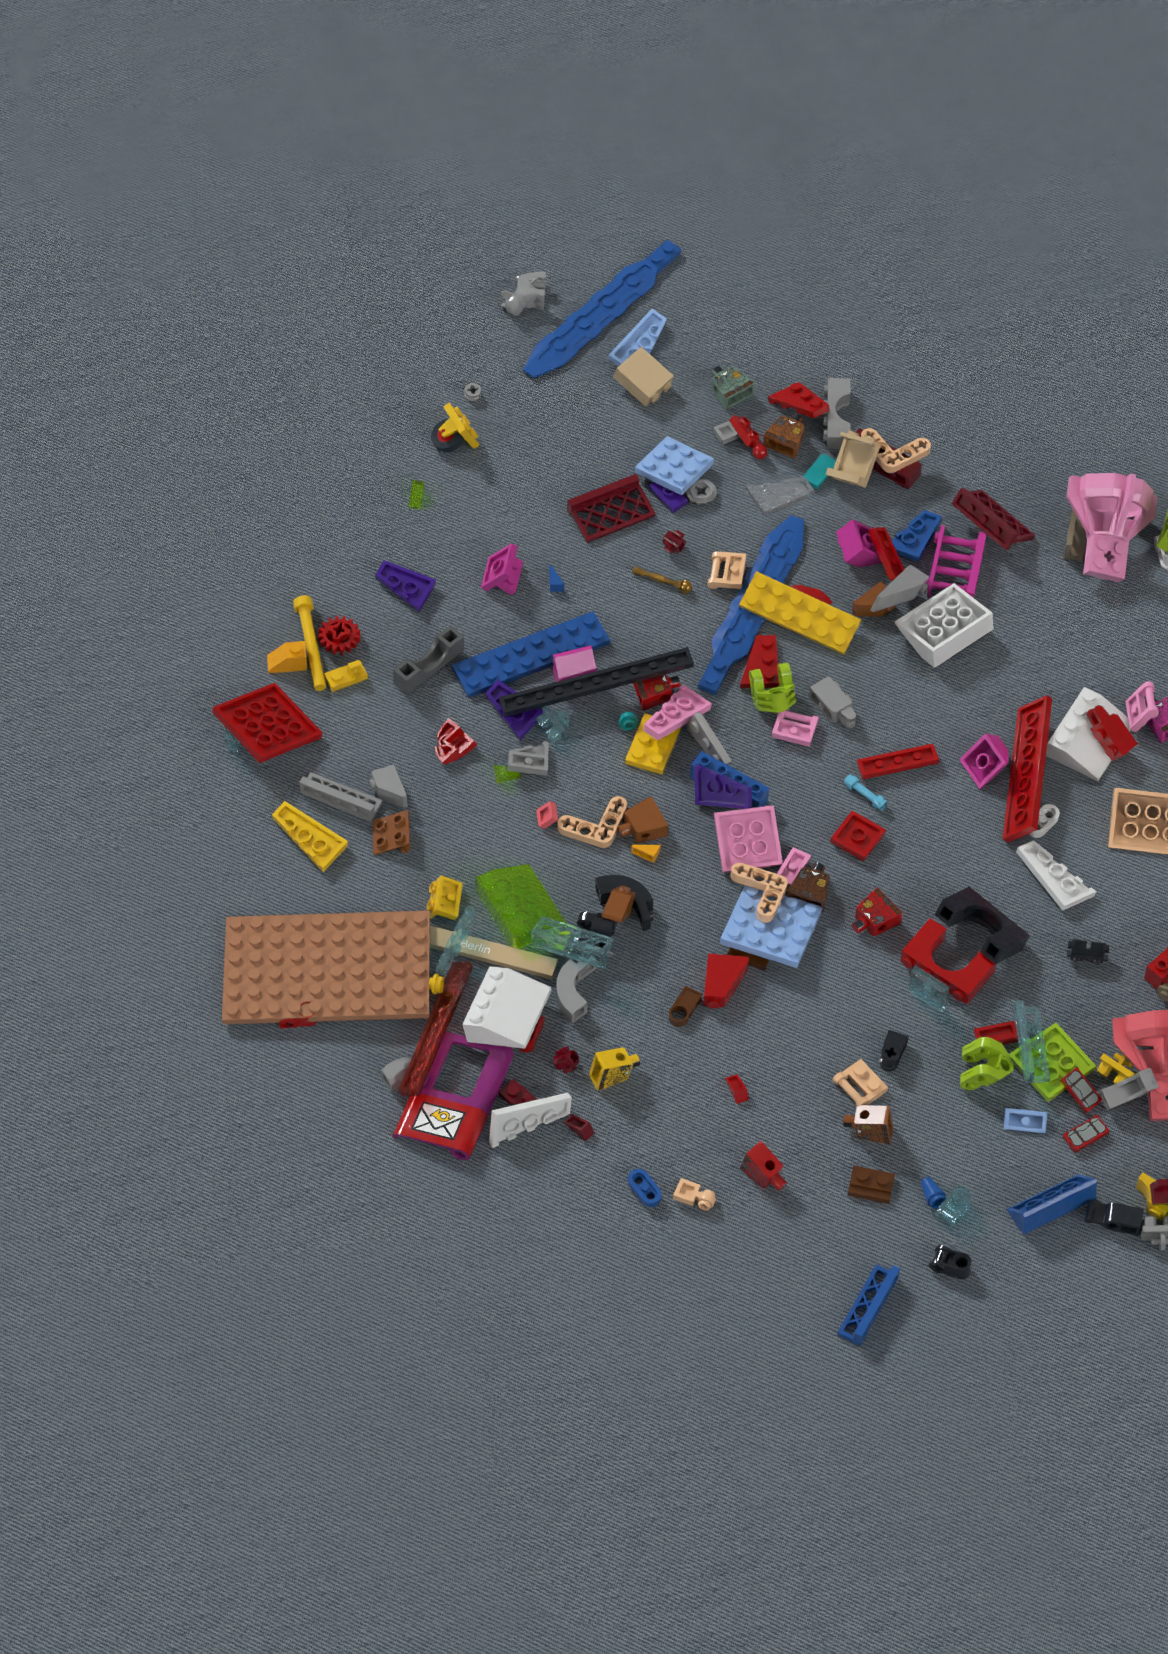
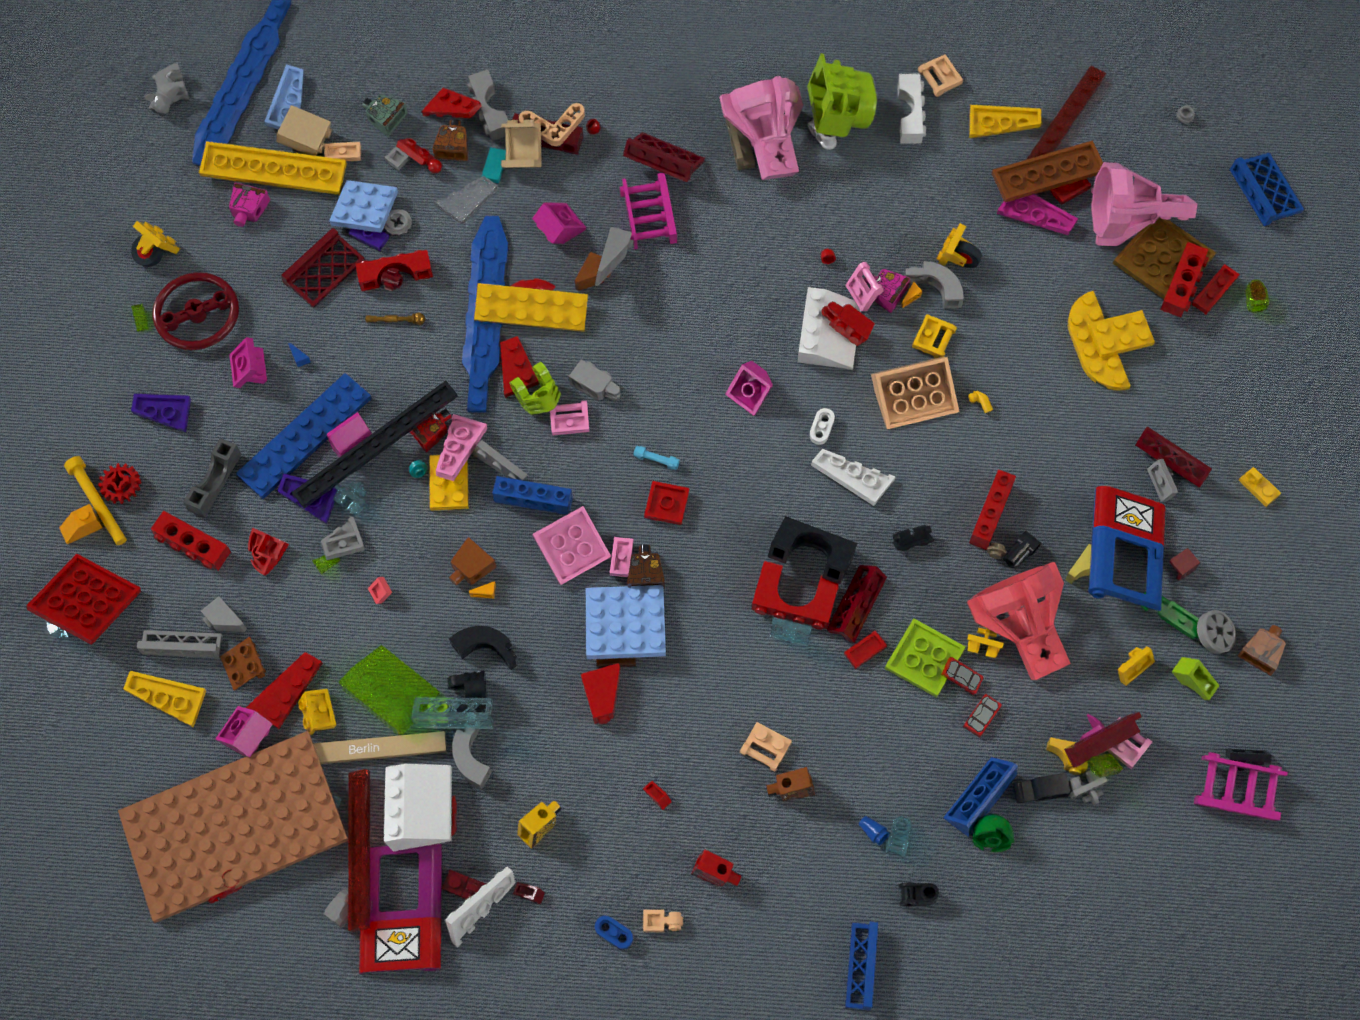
camera: 20 degrees left, 10 degrees up
yellow hinge [324,660,368,692] -> none
yellow plate [429,974,444,995] -> none
clear light blue plate [436,906,476,976] -> none
light grey bush [464,383,481,402] -> none
dark red gear [553,1046,579,1074] -> none
light nougat beam [557,796,627,848] -> none
dark orange slope [602,886,636,923] -> none
reddish brown piece [669,985,703,1027] -> none
dark purple wing [694,764,752,809] -> none
light nougat plate [707,551,747,589] -> none
light nougat beam [730,863,788,923] -> none
reddish brown plate [847,1165,895,1204] -> none
red torso [851,887,903,936] -> none
red plate [857,743,939,780] -> none
red plate [868,527,905,582] -> none
black piece [879,1030,909,1071] -> none
blue wing [892,510,942,562] -> none
white slope [895,583,993,668] -> none
lime piece [960,1037,1014,1090] -> none
red plate [1002,695,1052,843] -> none
light blue slope [1004,1108,1048,1133] -> none
clear light blue fence [1013,1000,1050,1083] -> none
light grey arch [1099,1068,1159,1111] -> none
none -> red brick [150,510,231,571]
none -> dark red piece [152,272,239,350]
none -> yellow plate [199,141,347,195]
none -> dark pink slope [215,706,272,758]
none -> dark pink torso [229,183,270,227]
none -> red wing [246,652,323,729]
none -> light nougat plate [324,142,361,162]
none -> red arch [355,250,433,291]
none -> red hinge [586,119,600,135]
none -> red hinge [821,248,836,264]
none -> dark red fence [827,565,887,643]
none -> green cylinder [973,814,1014,852]

